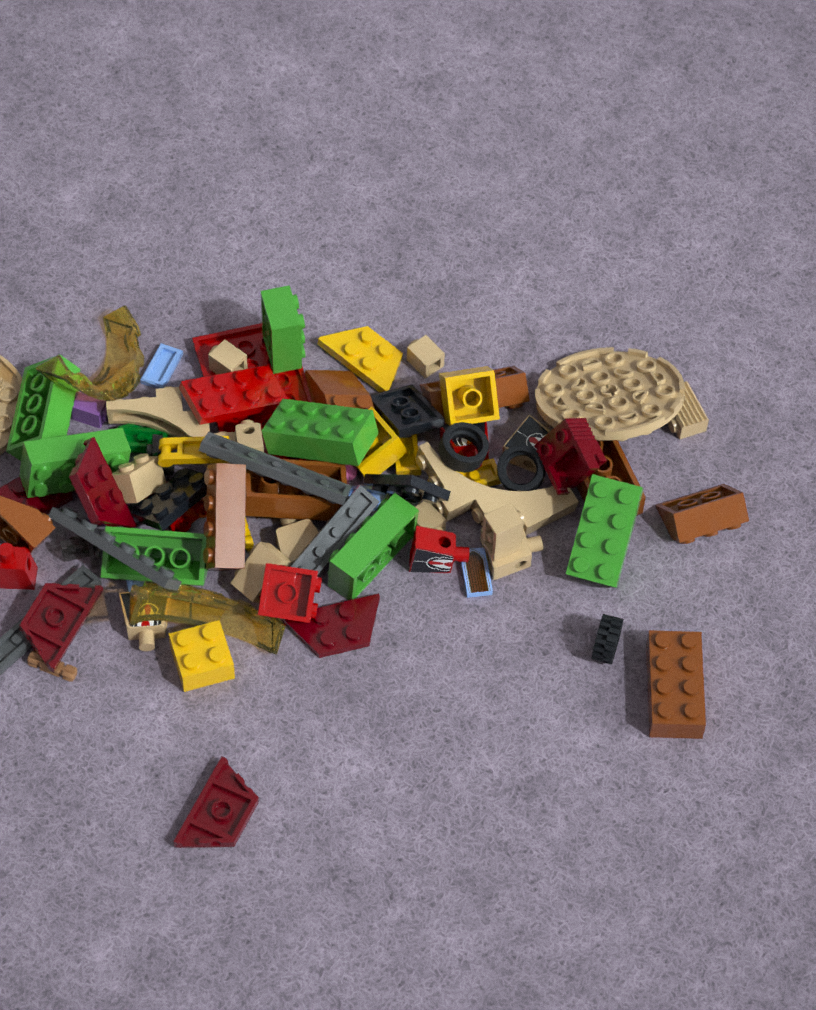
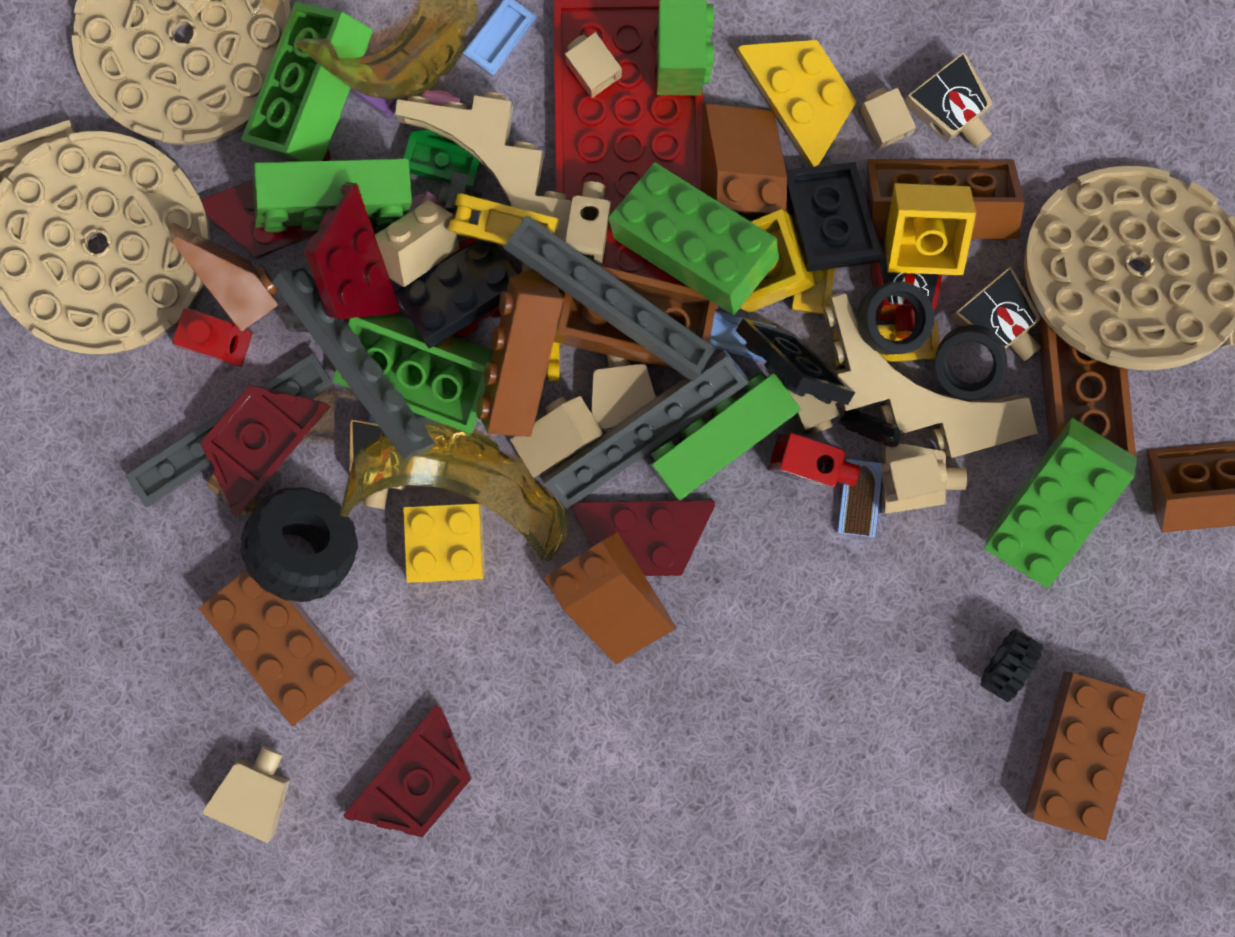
camera: 15 degrees right, 30 degrees up
red plate [179,365,288,425] -> none
red plate [258,563,322,624] -> none
dark red piece [534,418,607,495] -> none
none -> dark orange brick [198,570,357,726]
none -> tan torso [202,746,290,843]
none -> black tyre [240,487,358,602]
none -> dark orange slope [544,532,677,664]
none -> black axle [840,409,904,448]
none -> torso [904,52,992,148]

